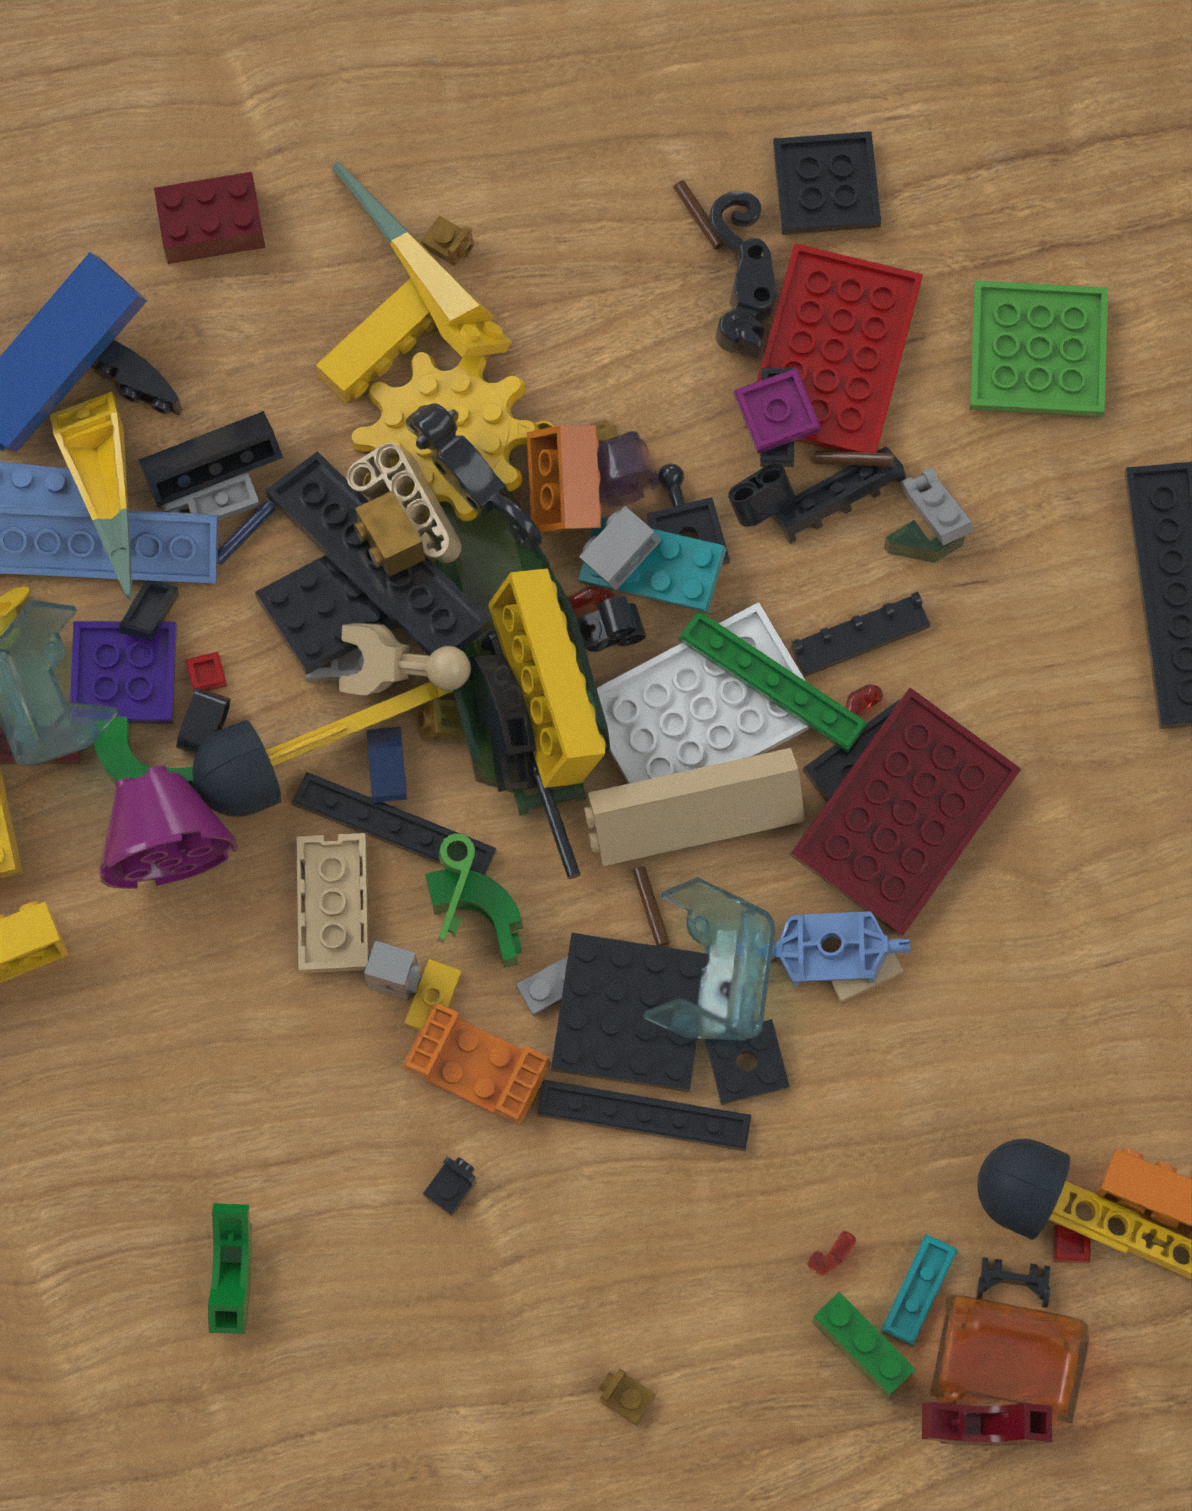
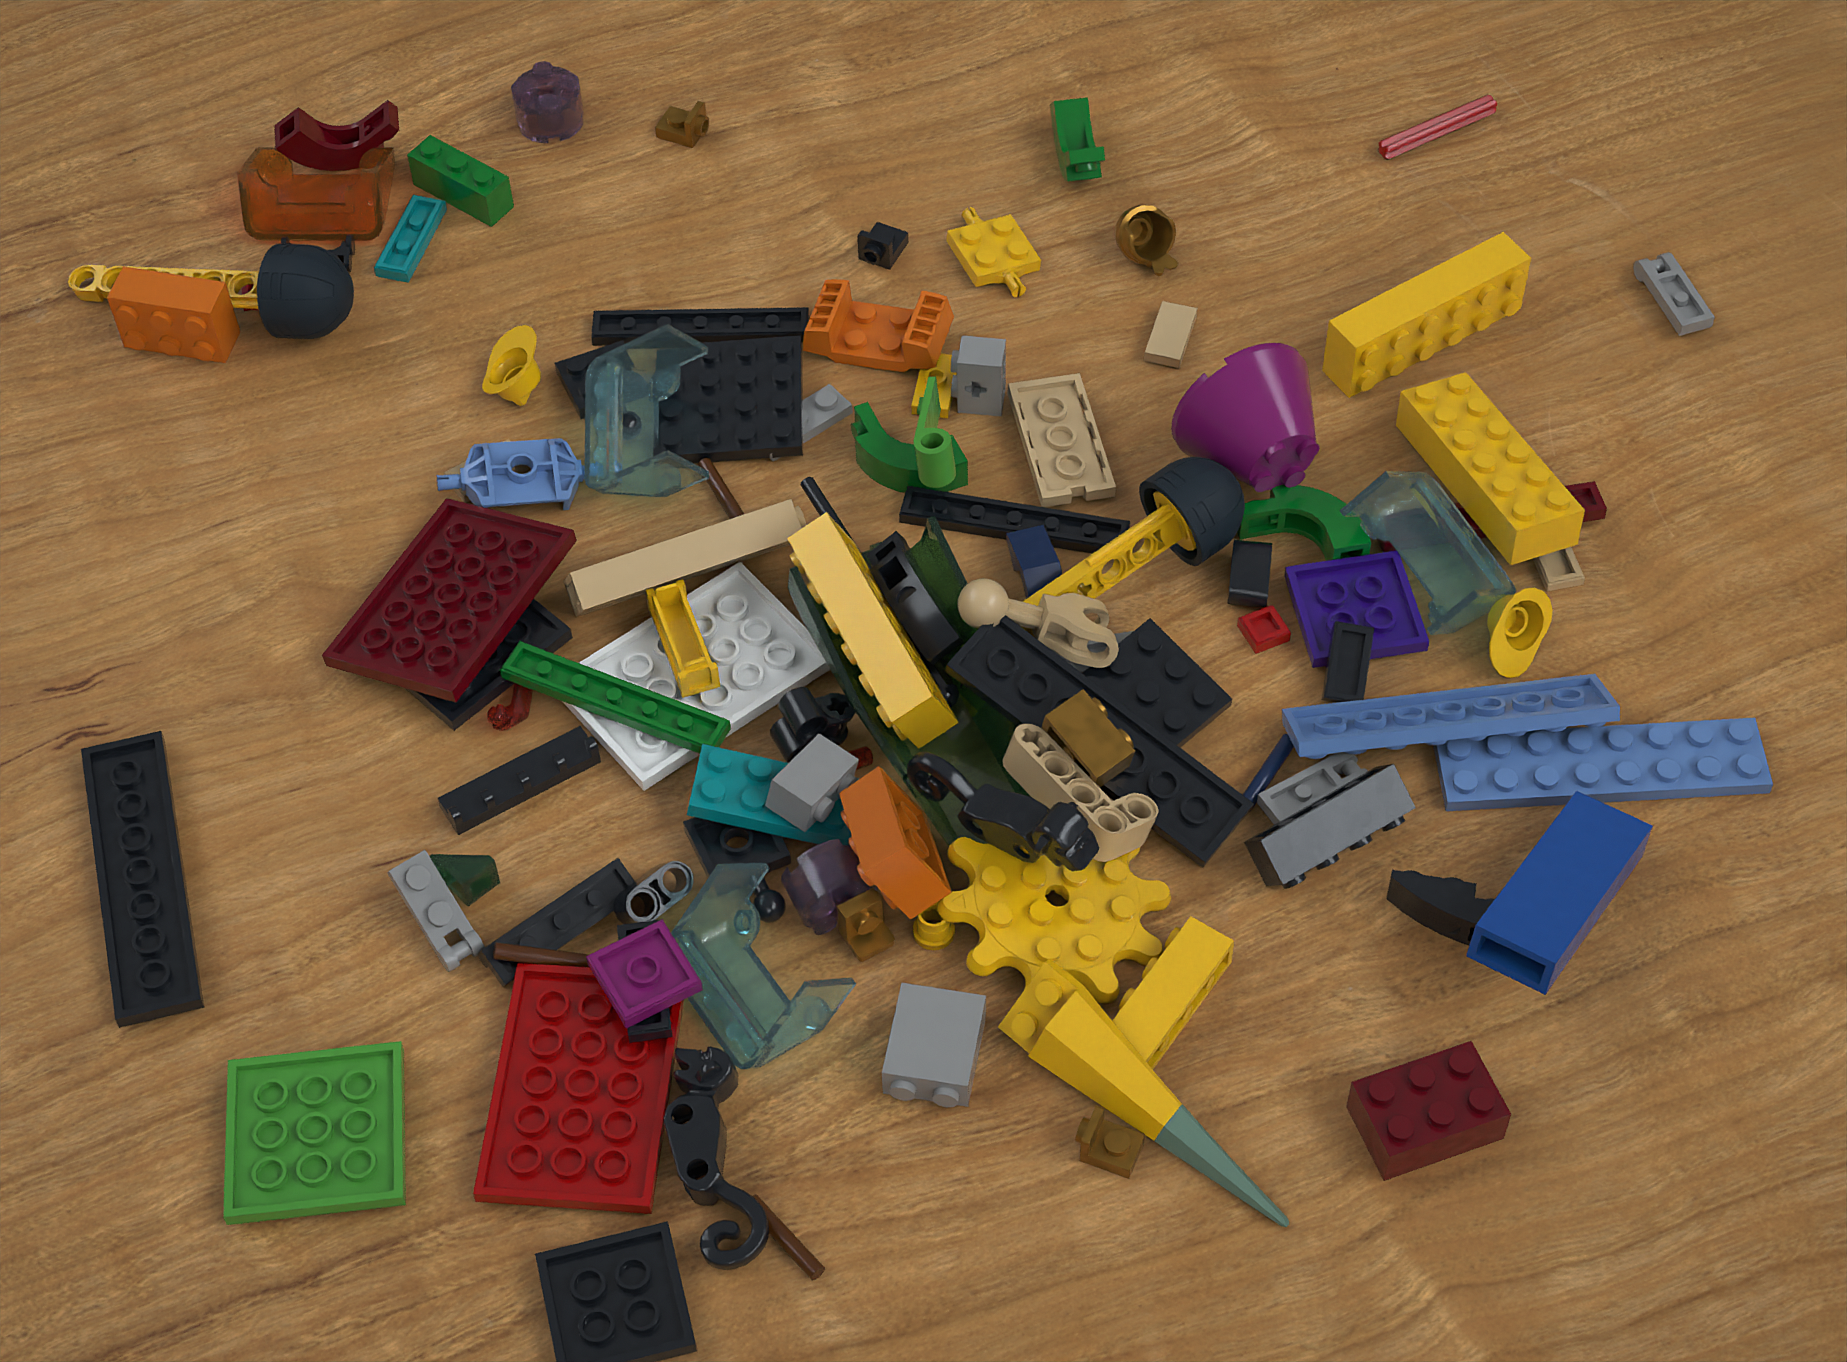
camera: 170 degrees right, 20 degrees down
yellow plate [49,391,133,601] -> none
clear red arm [807,1231,856,1275] -> none
none -> yellow piece [482,325,541,406]
none -> brick [511,61,584,143]
none -> yellow container [646,579,720,698]
none -> clear light blue windscreen [671,863,856,1069]
none -> light grey brick [882,983,986,1107]
none -> yellow plate [946,207,1041,297]
none -> pearl gold hat [1115,205,1179,276]
none -> tan tile [1144,301,1197,368]

